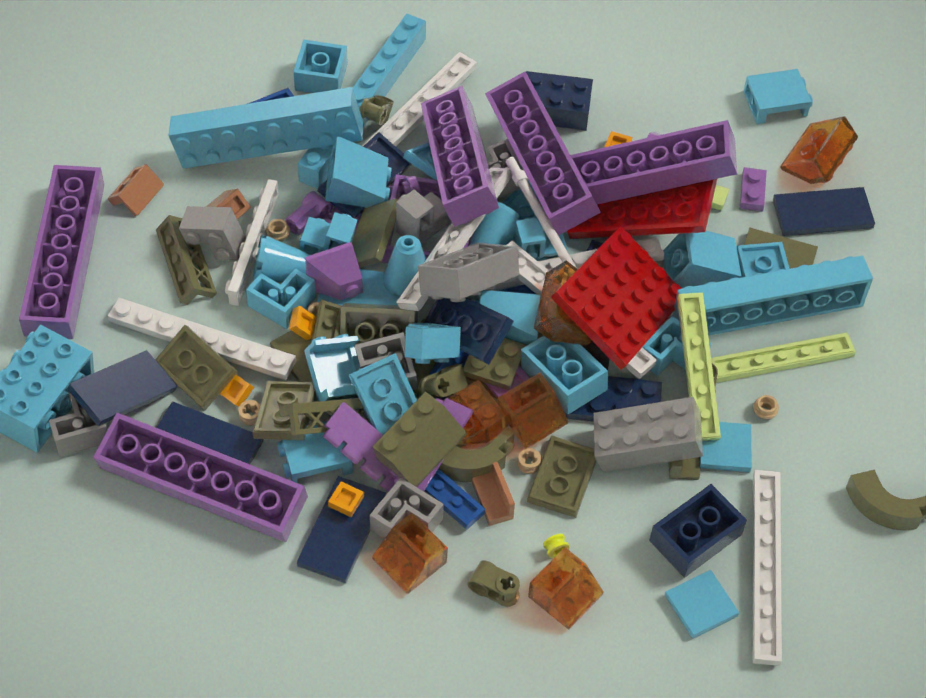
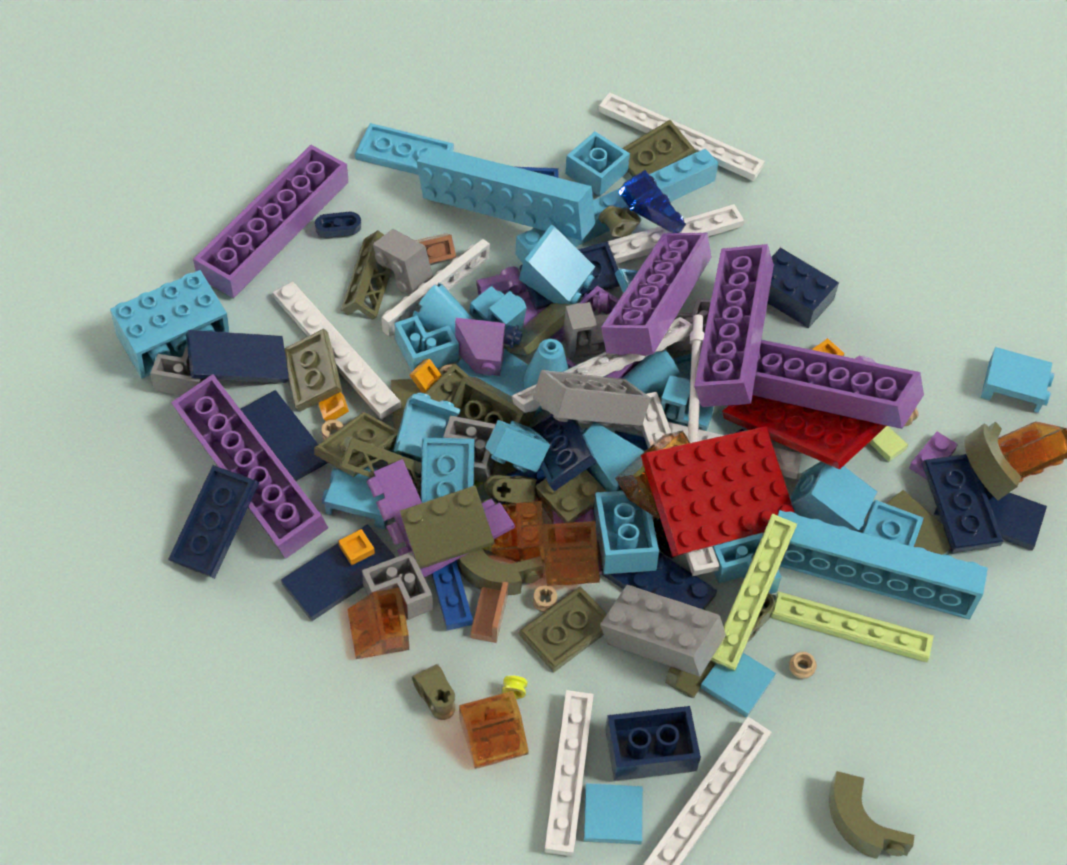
camera: 30 degrees right, 0 degrees up
nougat panel [107,164,164,216] -> none
tan plate [266,219,290,241] -> none
none -> dark blue tile [168,465,259,579]
none -> dark blue plate [315,212,362,238]
none -> medium azure tile [355,123,454,175]
none -> dark blue plate [504,325,523,348]
none -> white plate [544,690,594,856]
none -> white plate [598,92,765,181]
none -> clear blue slope [618,170,686,233]
none -> olive tile [622,120,696,181]
none -> dark blue tile [922,454,1004,553]
none -> olive arch [964,422,1021,500]

